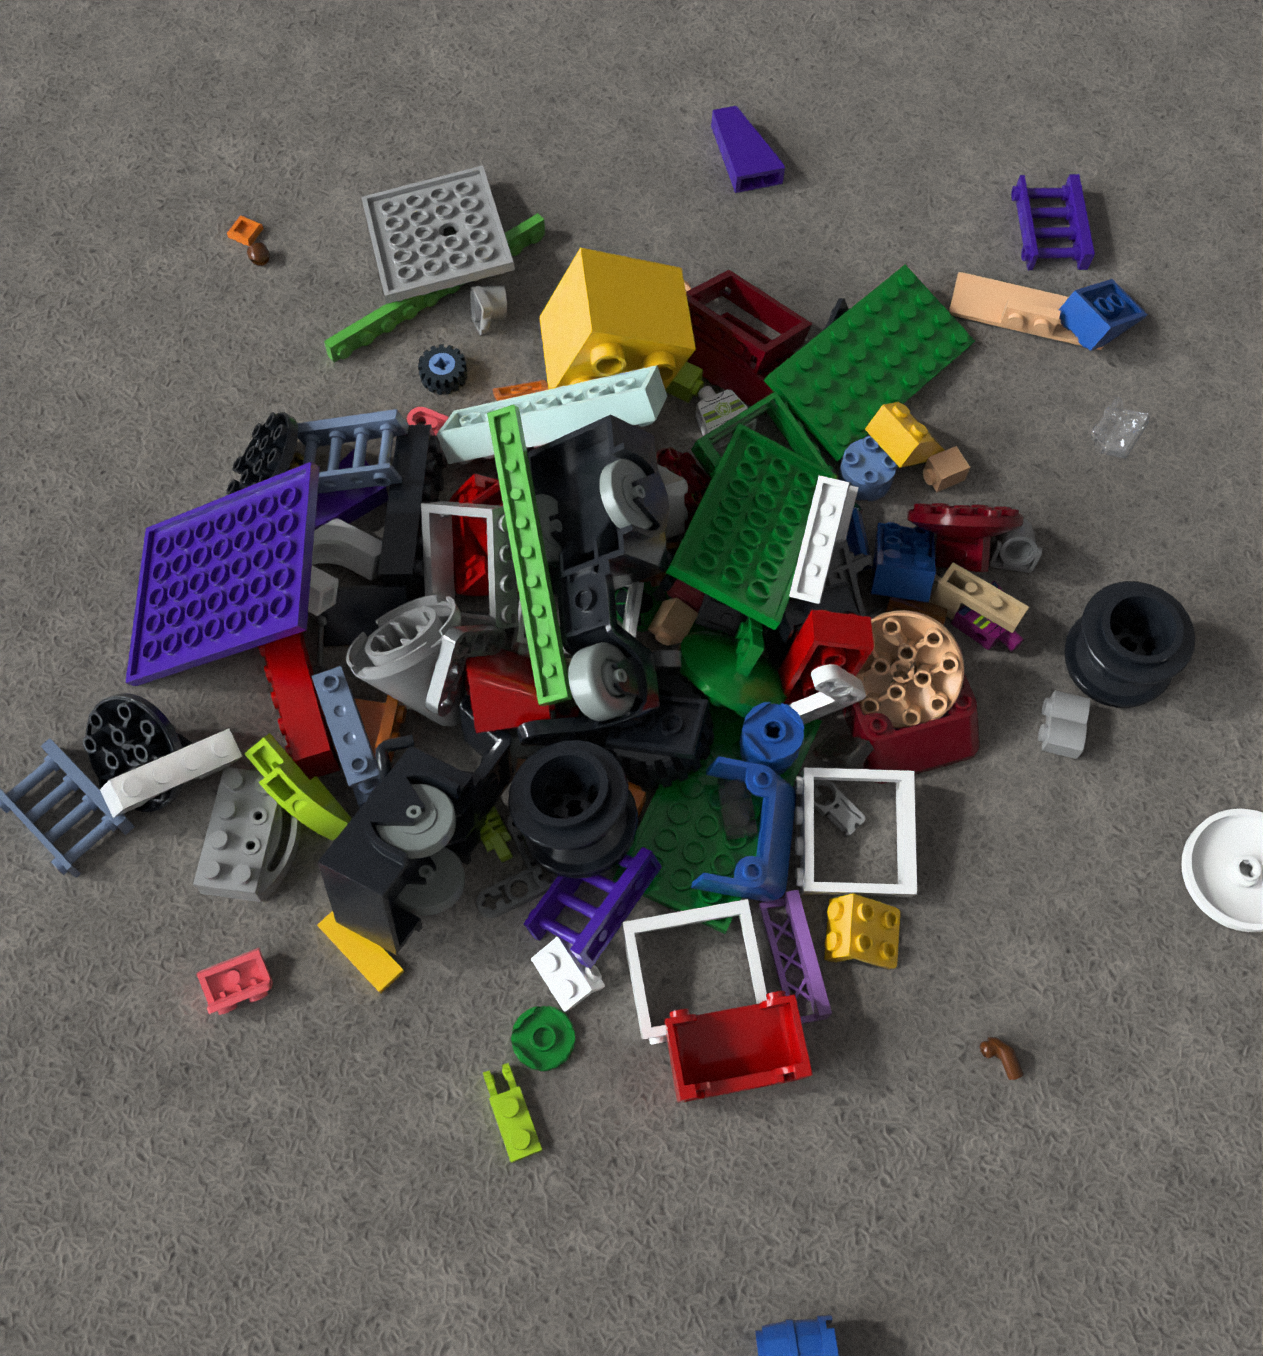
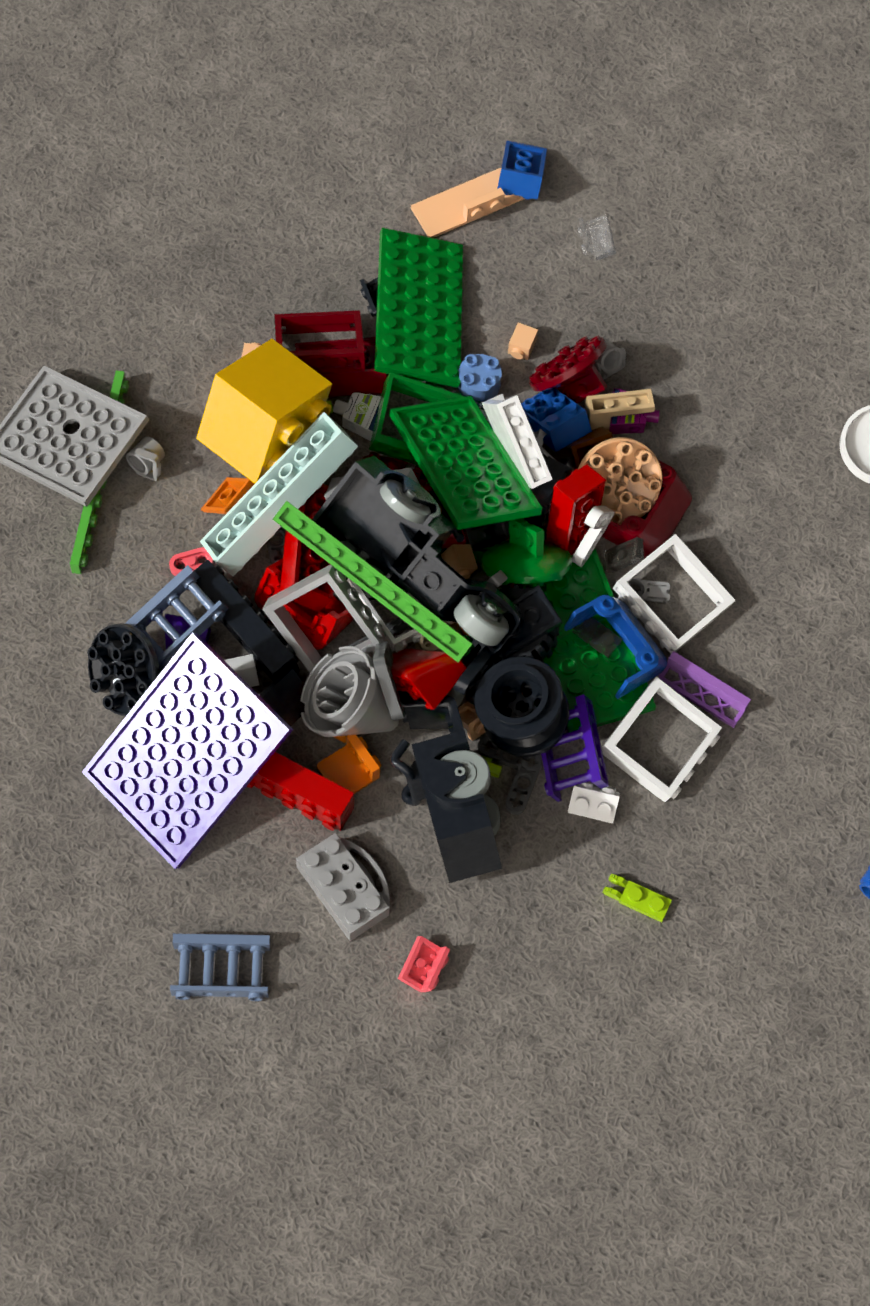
camera: 45 degrees left, 0 degrees up
black bracket [83,693,193,812] -> none
white arch [100,729,243,818] -> none
lime slope [244,733,352,841] -> none
sand blue fence [312,666,381,808] -> none
yellow tile [317,911,404,994] -> none
black wheel [418,344,467,395] -> none
green tile [511,1006,576,1072] -> none
red windscreen [664,991,813,1103] -> none
dark purple slope [711,106,785,193] -> none
blue piece [739,702,804,775] -> none
yellow bracket [824,893,900,969] -> none
yellow slope [865,402,945,468] -> none
reddish brown arm [980,1037,1024,1080] -> none
dark purple fence [1011,174,1095,270] -> none
light grey brick [1038,690,1090,759] -> none
black wheel [1064,581,1196,708] -> none

